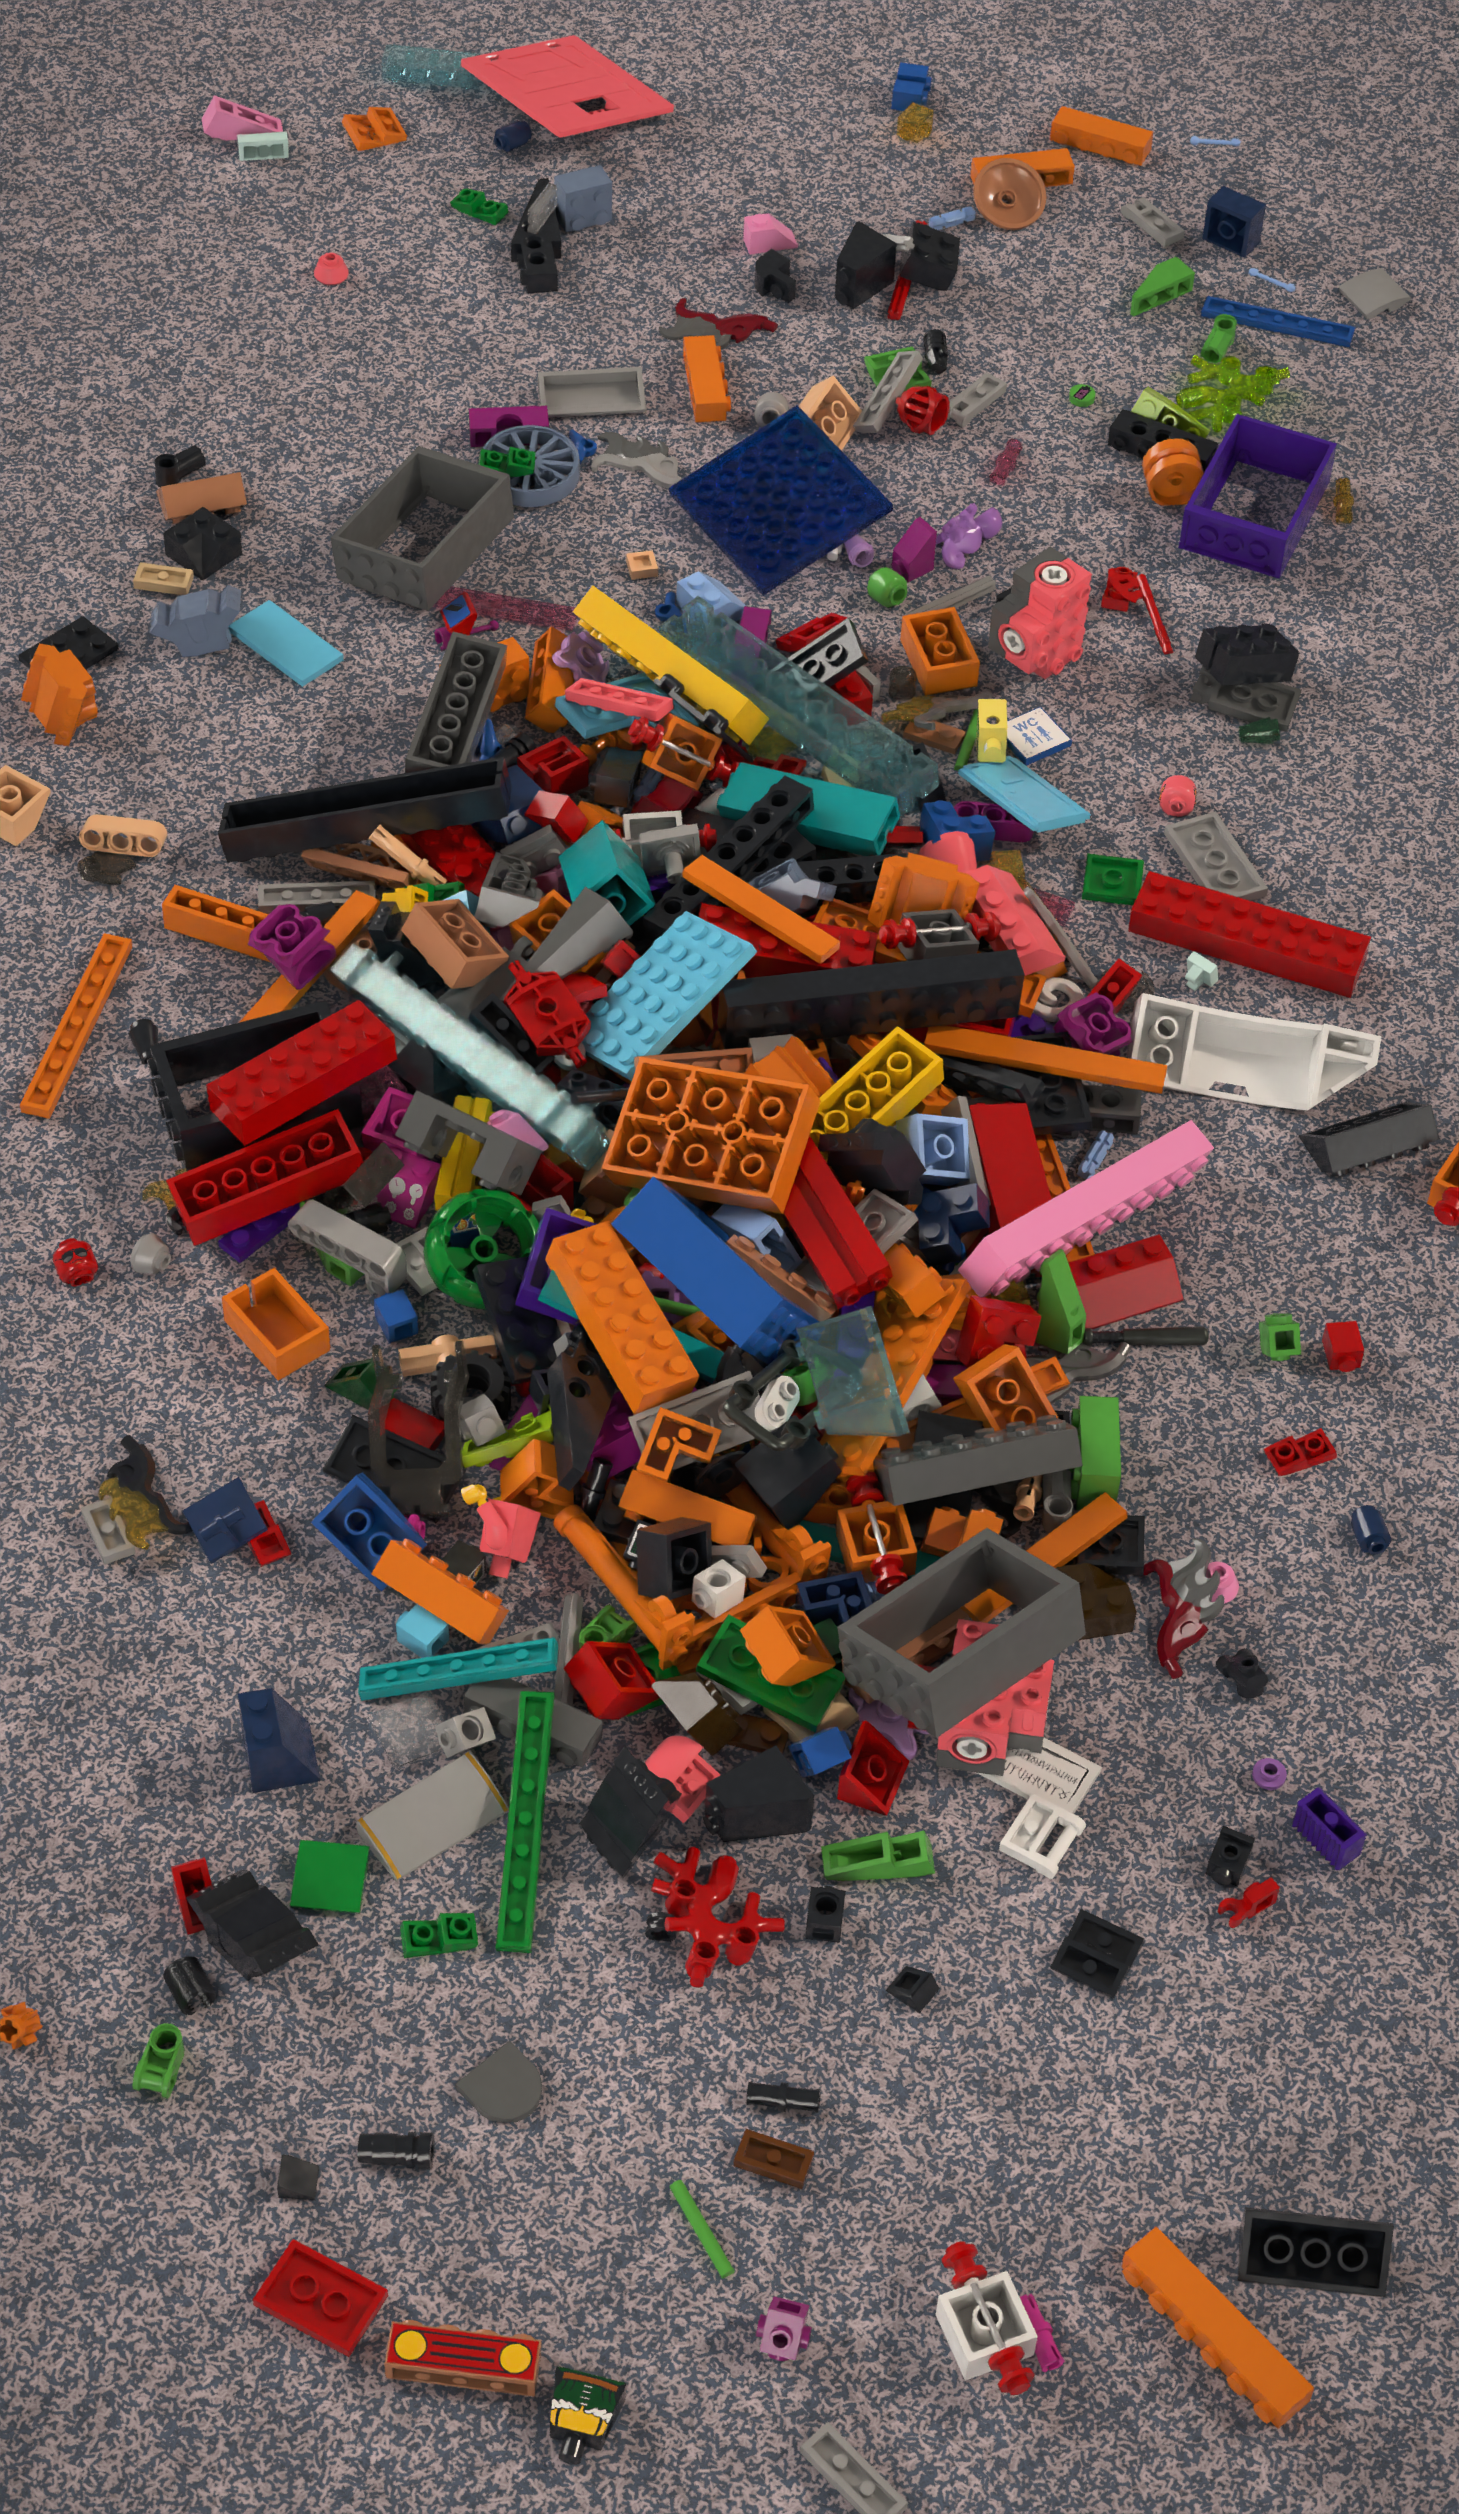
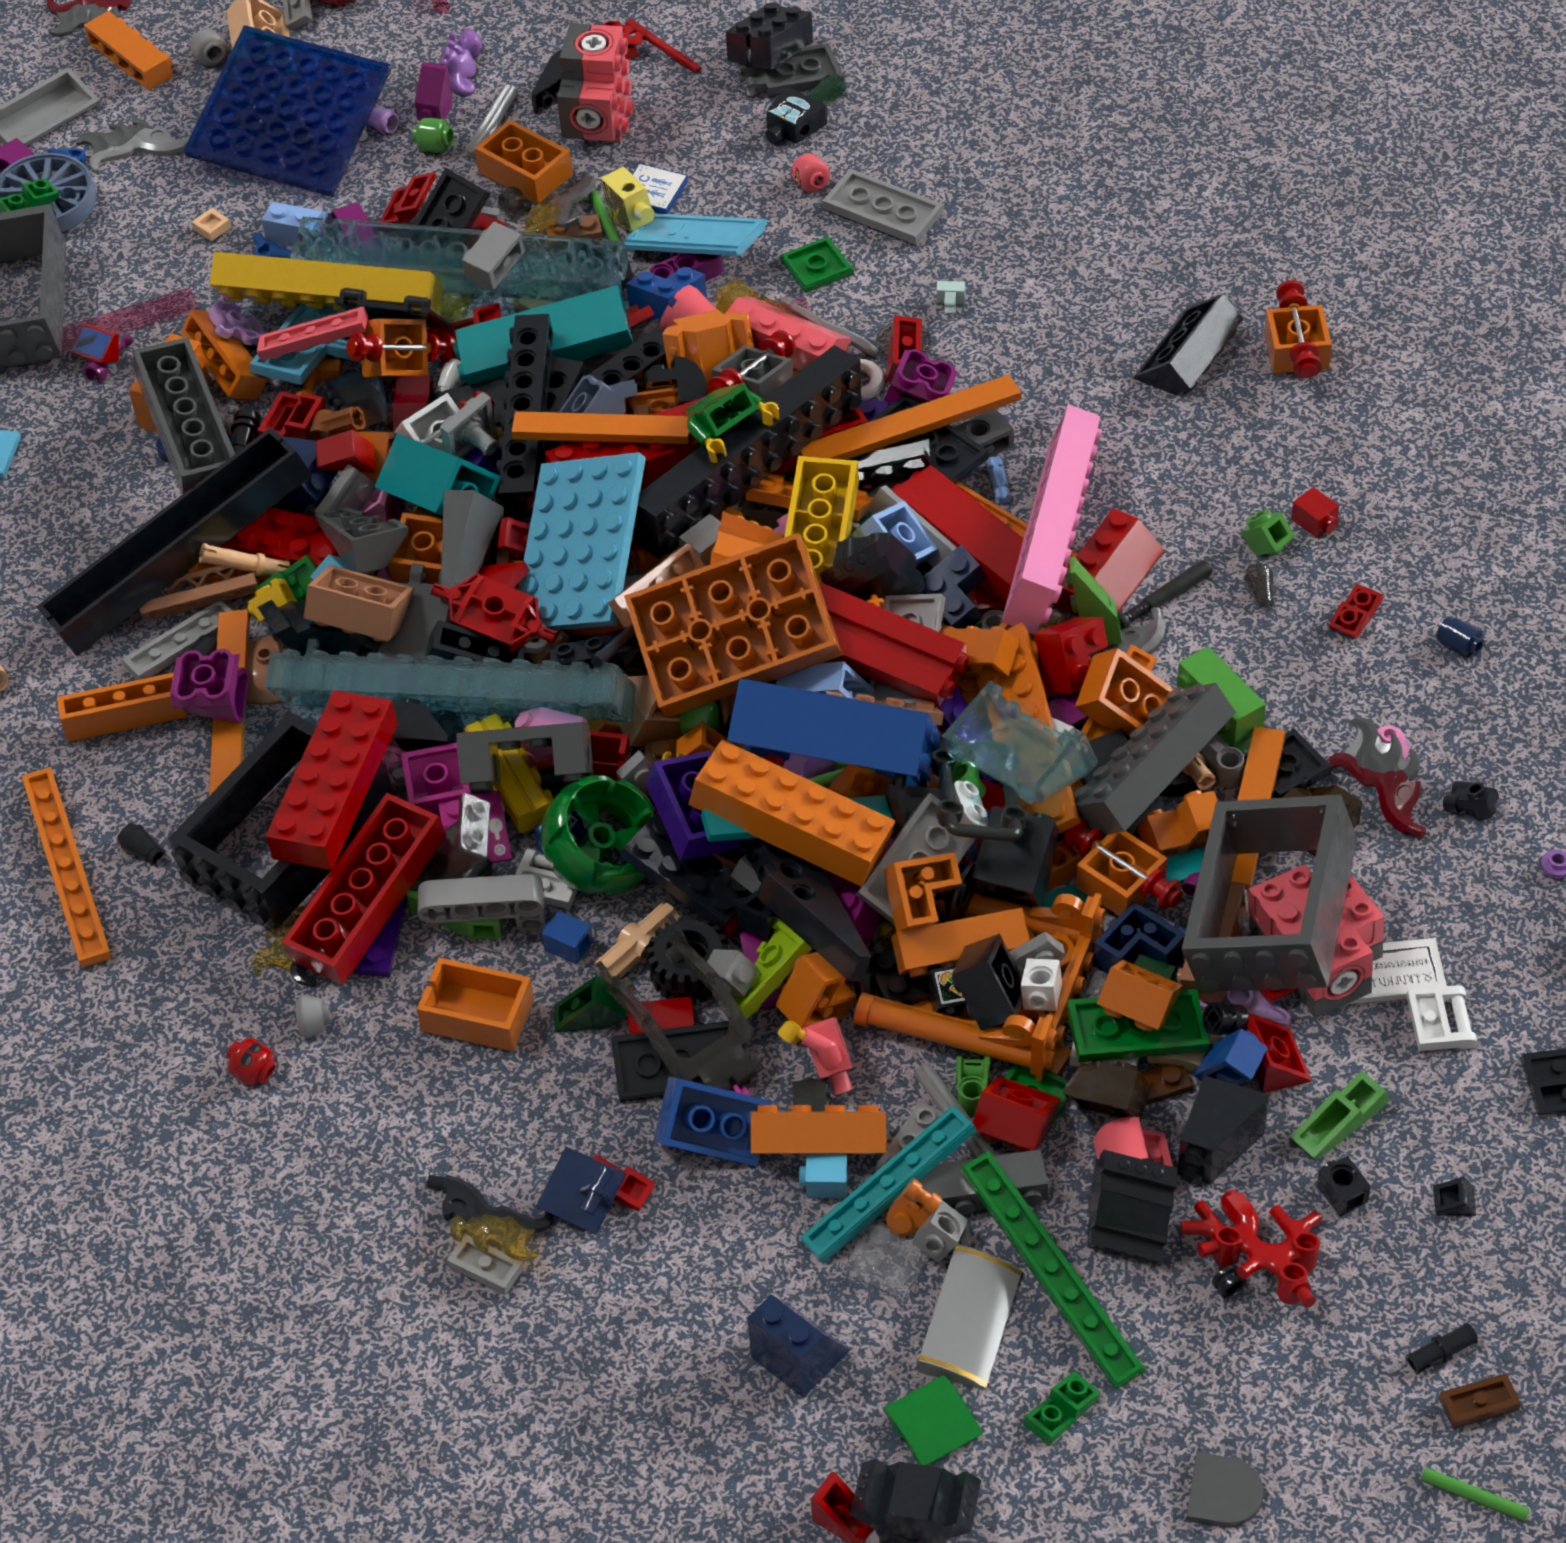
camera: 30 degrees left, 0 degrees up
red brick [1128,871,1371,998] -> none
white slope [1128,993,1382,1111] -> none
none -> dark orange piece [308,406,366,441]
none -> light grey brick [462,222,525,290]
none -> black brick [643,356,708,406]
none -> green torso [686,382,780,463]
none -> black torso [765,86,827,144]
none -> orange plate [886,1178,942,1236]
none -> black wheel [1202,1002,1249,1036]
none -> clear smoke cone [1244,563,1274,609]

